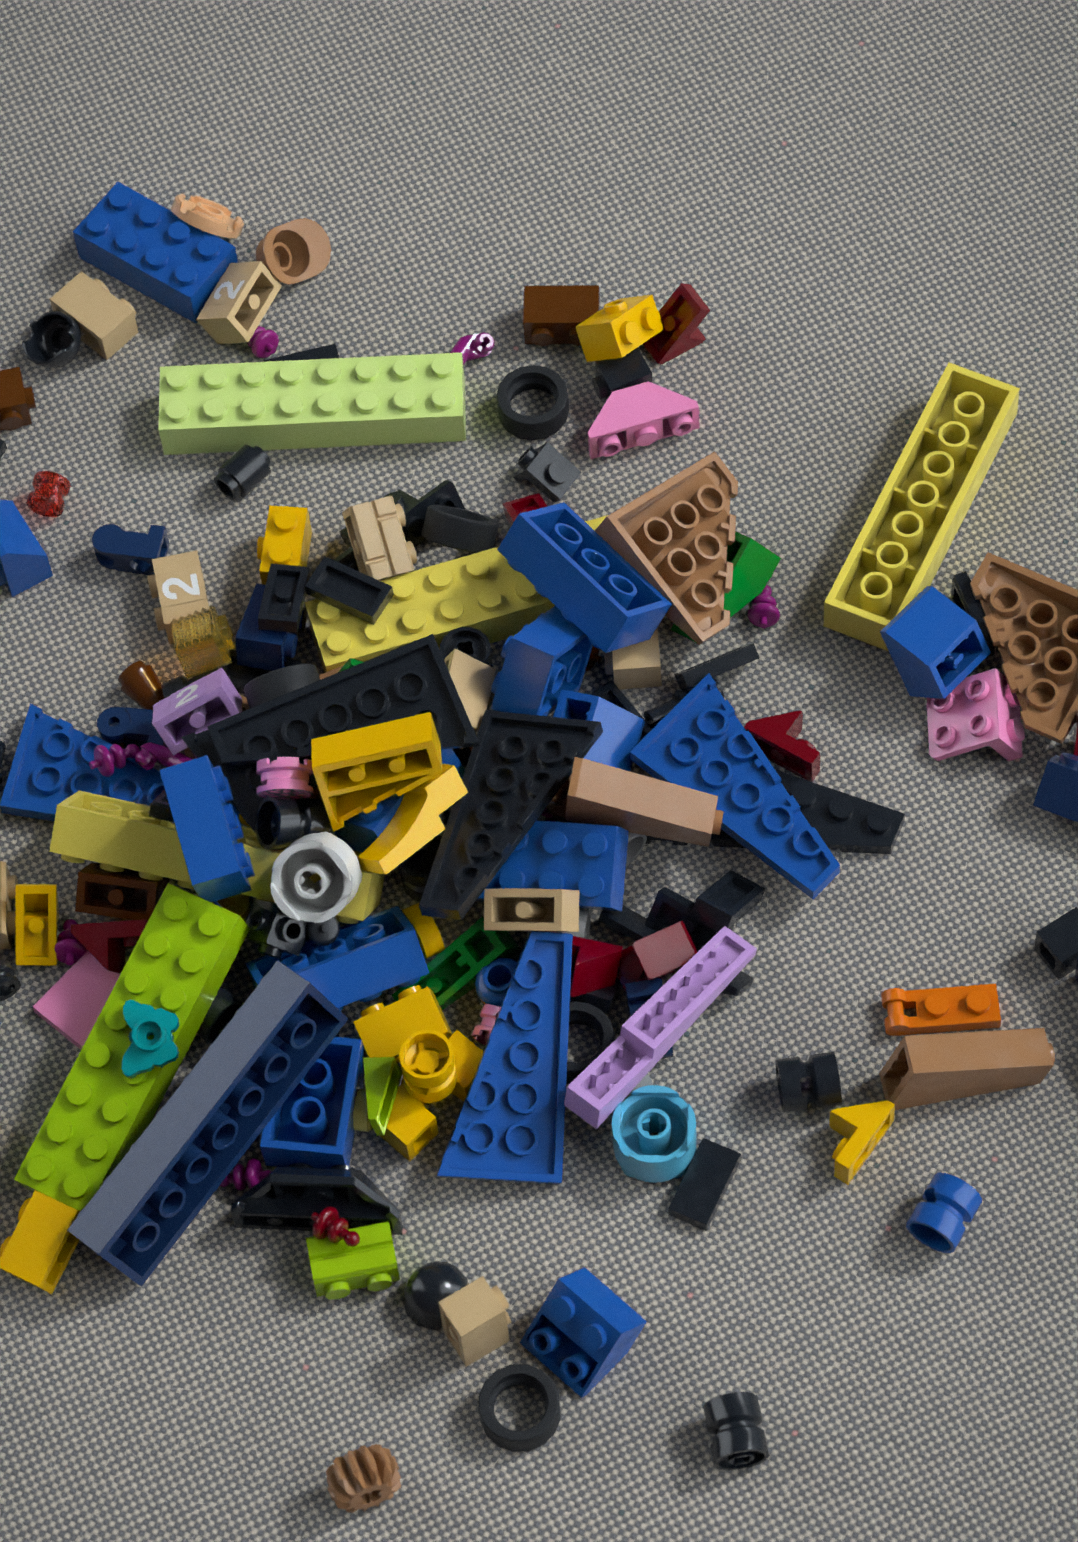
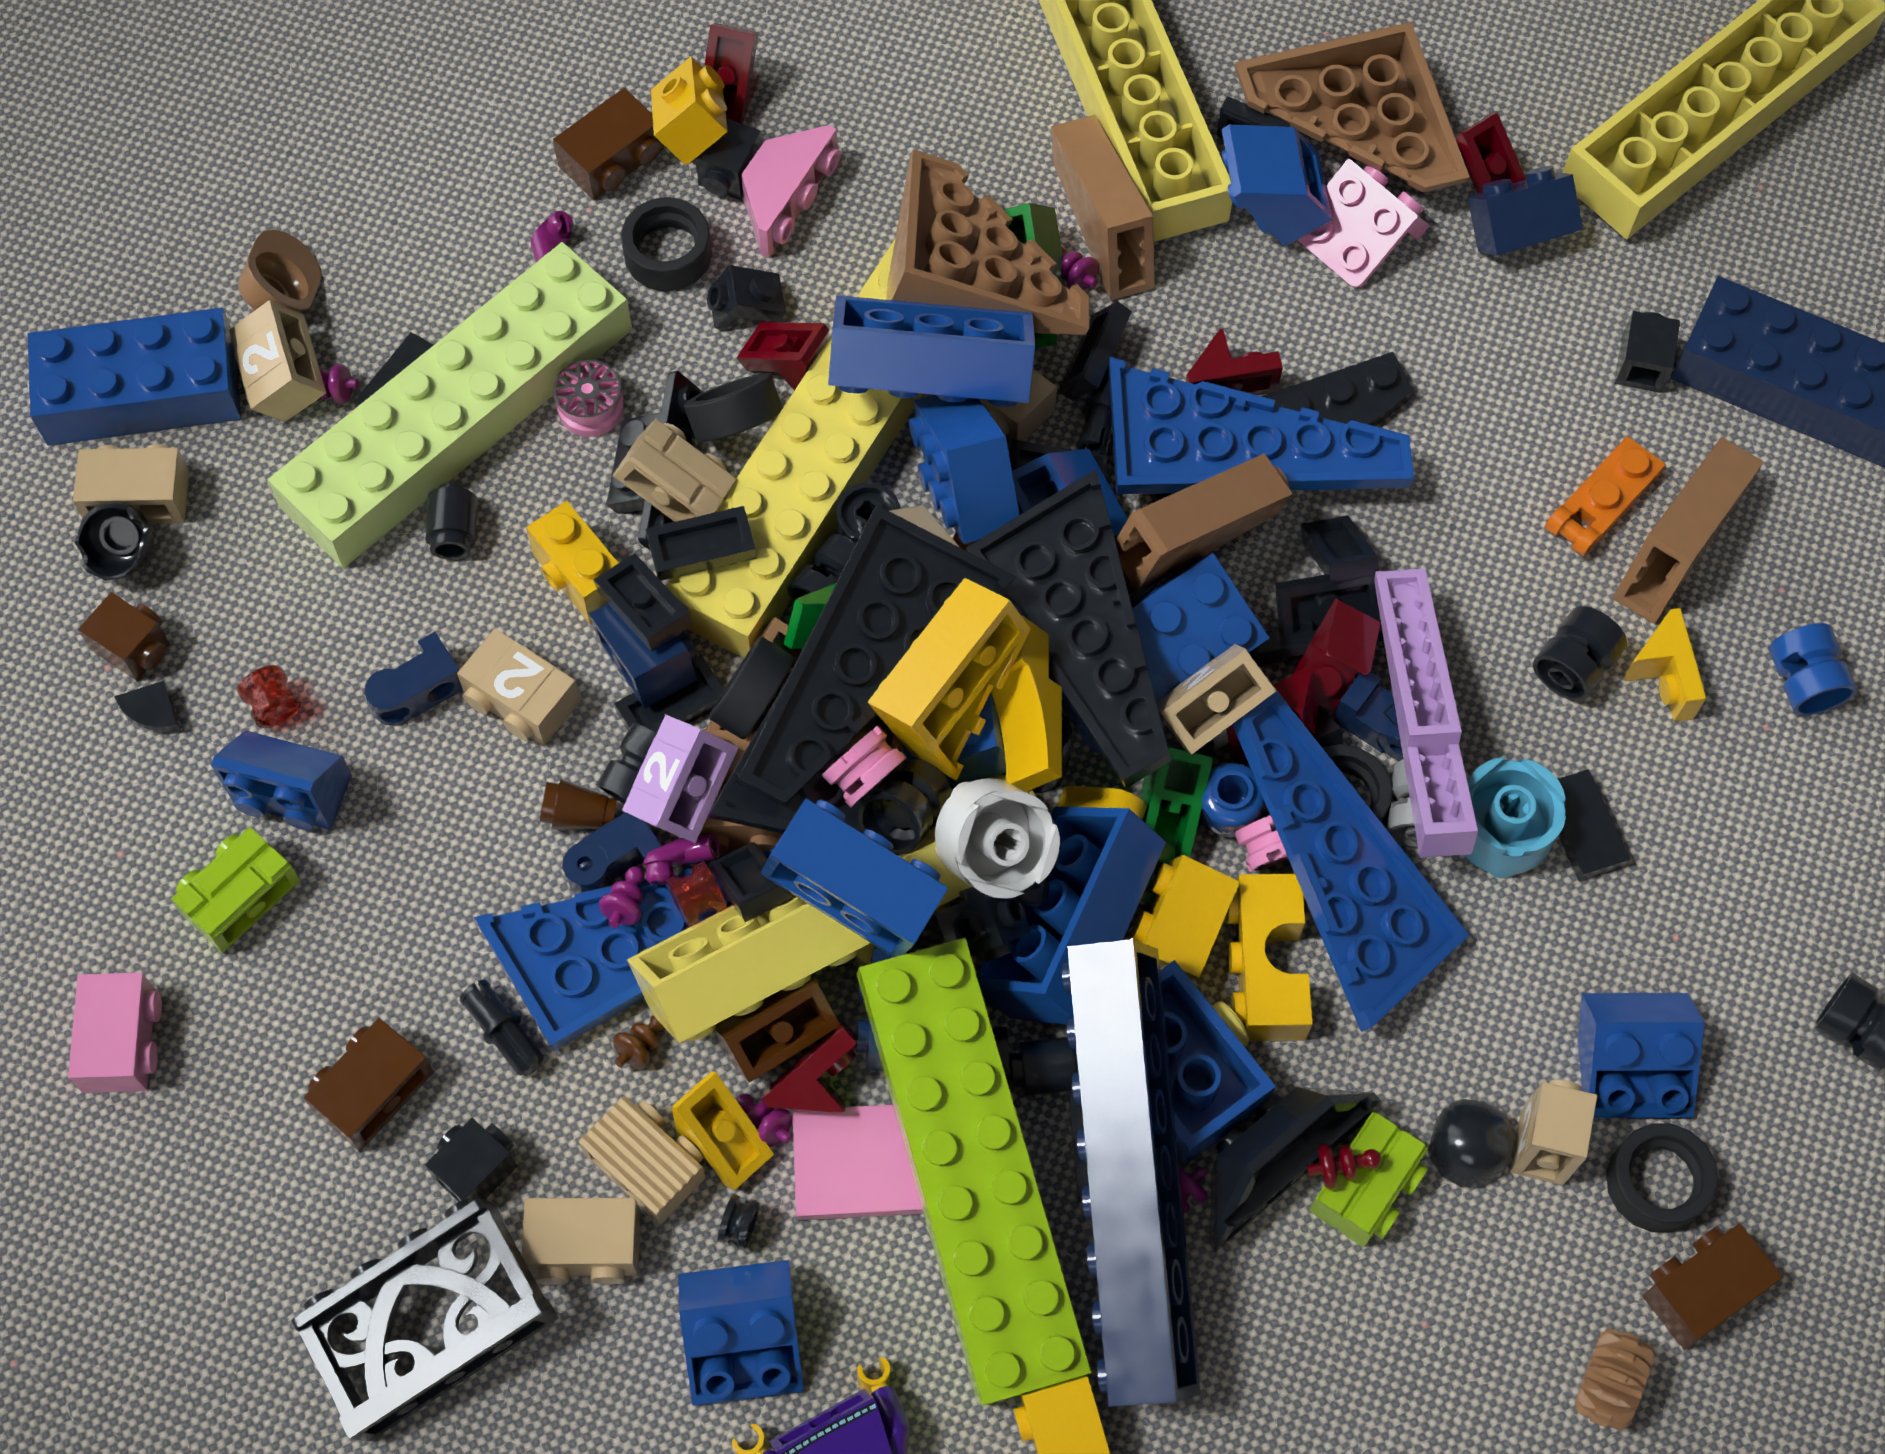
camera: 50 degrees left, 5 degrees up
teal animal [122,999,180,1079] -> none
light nougat tile [171,194,244,238] -> none
clear yellow brick [171,605,235,679] -> none
lime piece [363,1057,402,1136] -> none
yellow wheel [399,1029,457,1103] -> none
none -> bright pink wheel [553,360,624,437]
none -> reddish brown hair [613,1015,666,1069]
none -> clear red wheel [665,861,727,927]
none -> medium nougat slope [1051,115,1155,301]
none -> reddish brown brick [1642,1223,1784,1350]

